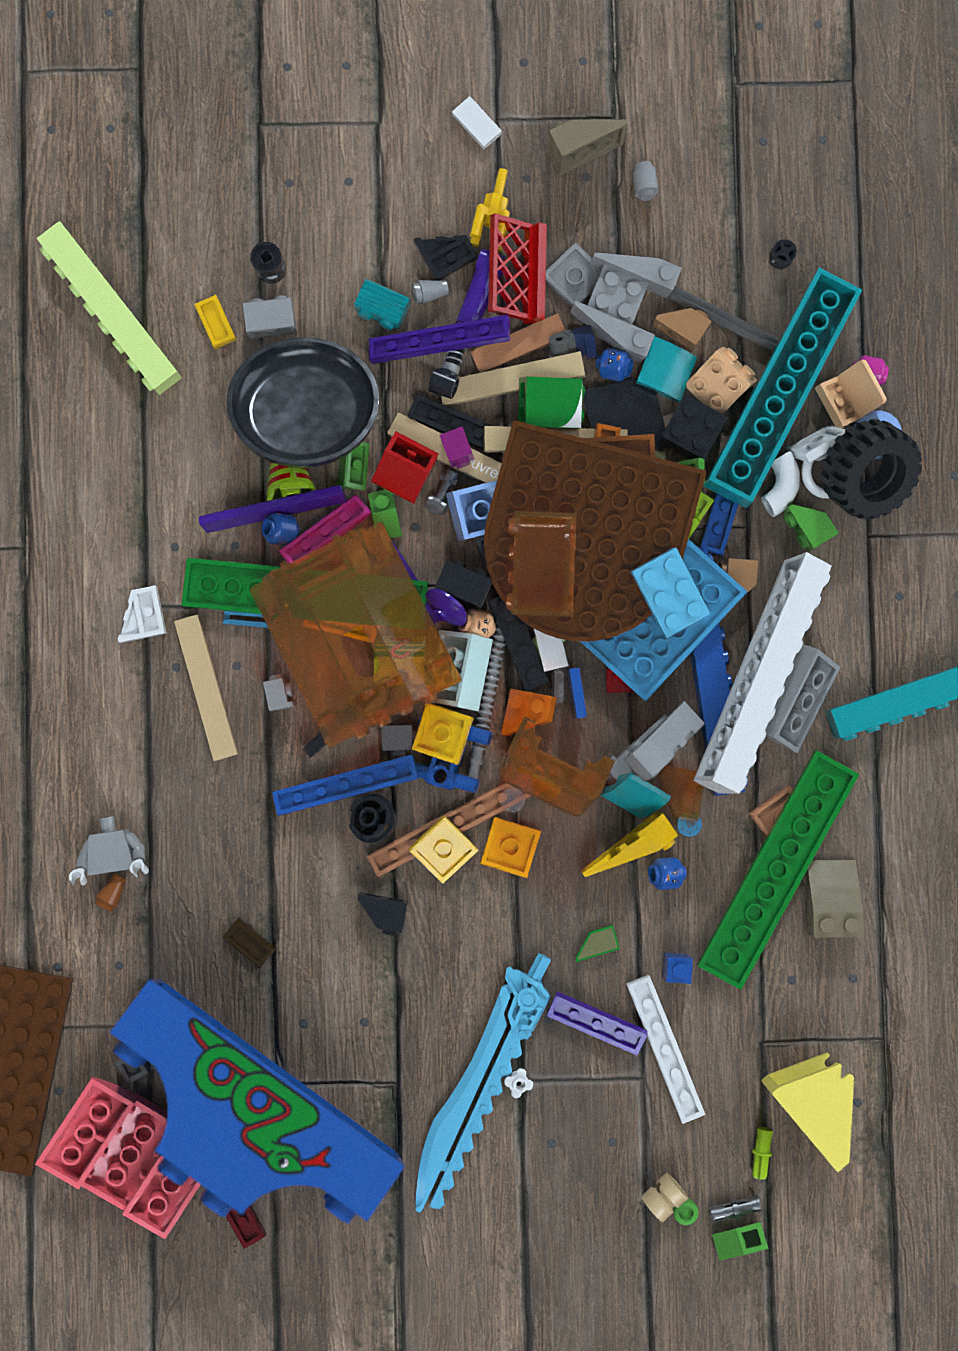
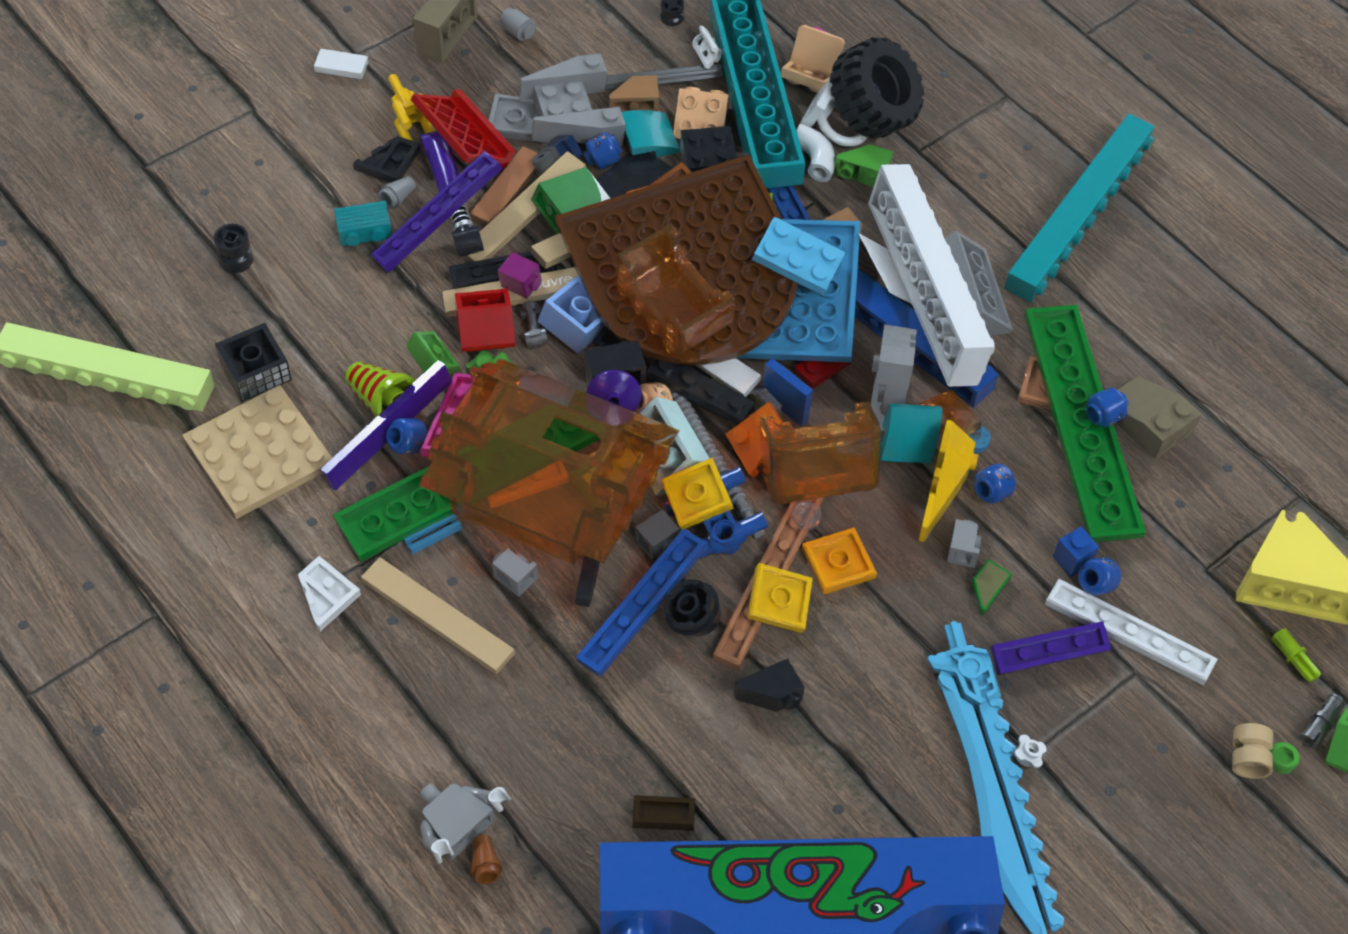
camera: 40 degrees left, 30 degrees down
yellow tile [194,295,237,349] -> none
black dish [226,338,379,468] -> none
light grey brick [243,296,297,339] -> none
none -> tan plate [182,385,332,519]
none -> black brick [215,323,292,401]
none -> white piece [692,26,722,69]
none -> white sticker [858,233,912,304]
none -> light grey brick [947,519,982,568]
none -> blue head [1078,557,1121,595]
none -> blue head [1086,387,1129,427]

